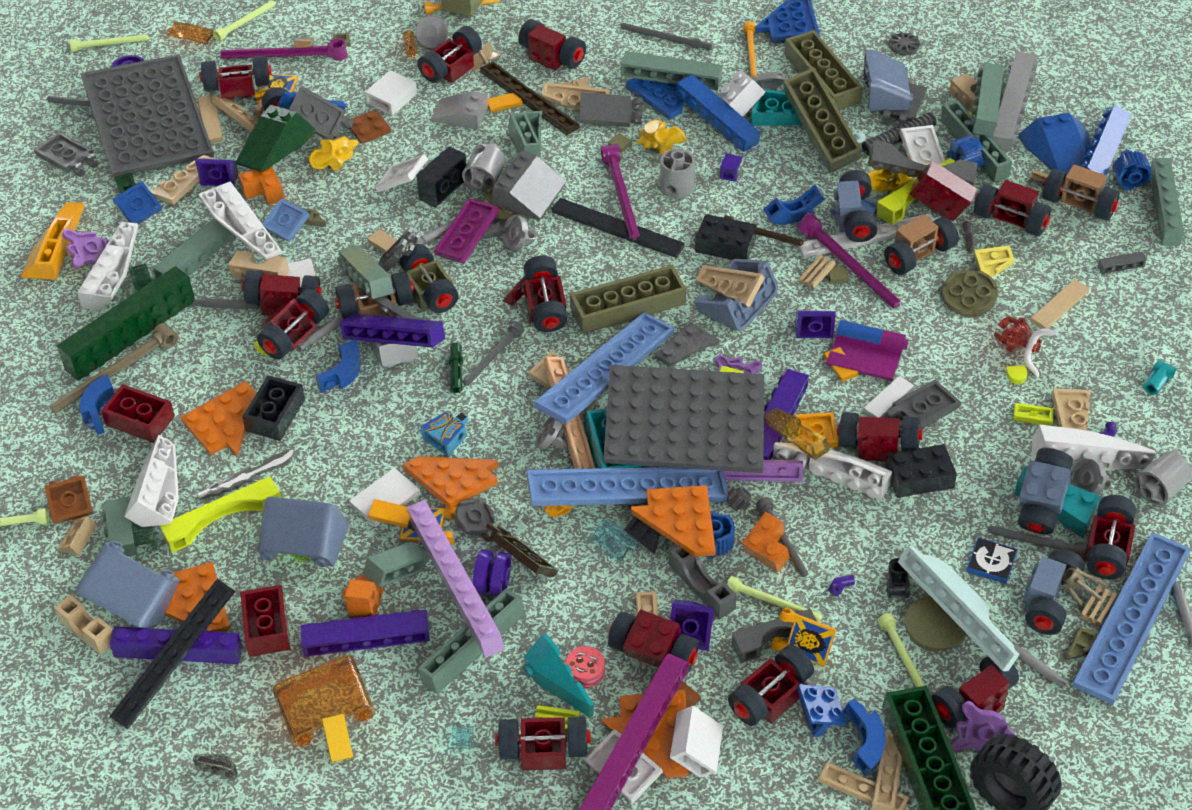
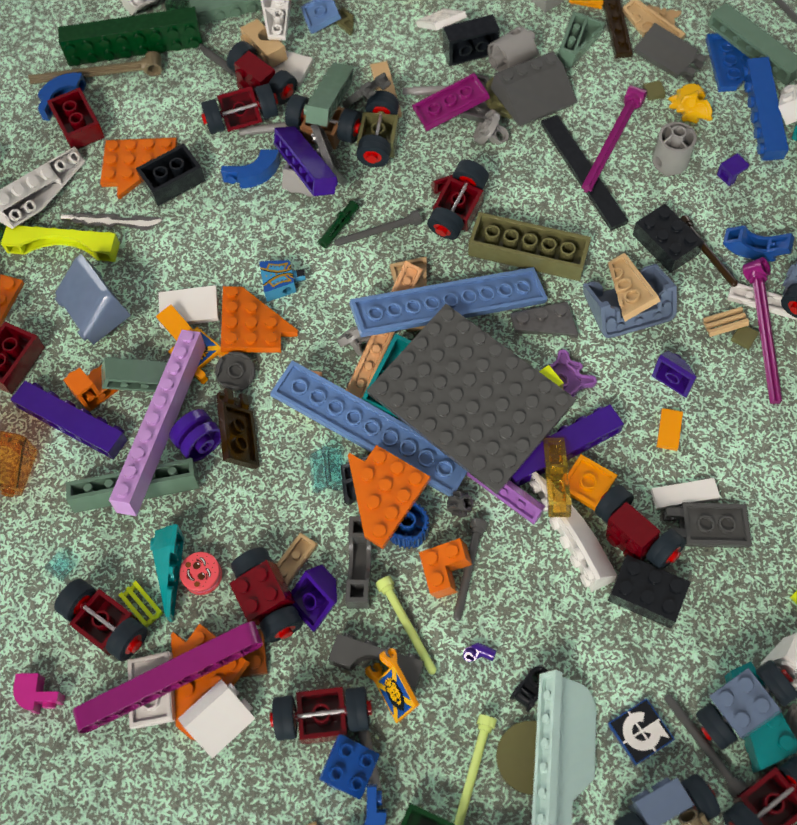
camera: 40 degrees right, 15 degrees up
magenta door [826,320,909,381] -> none

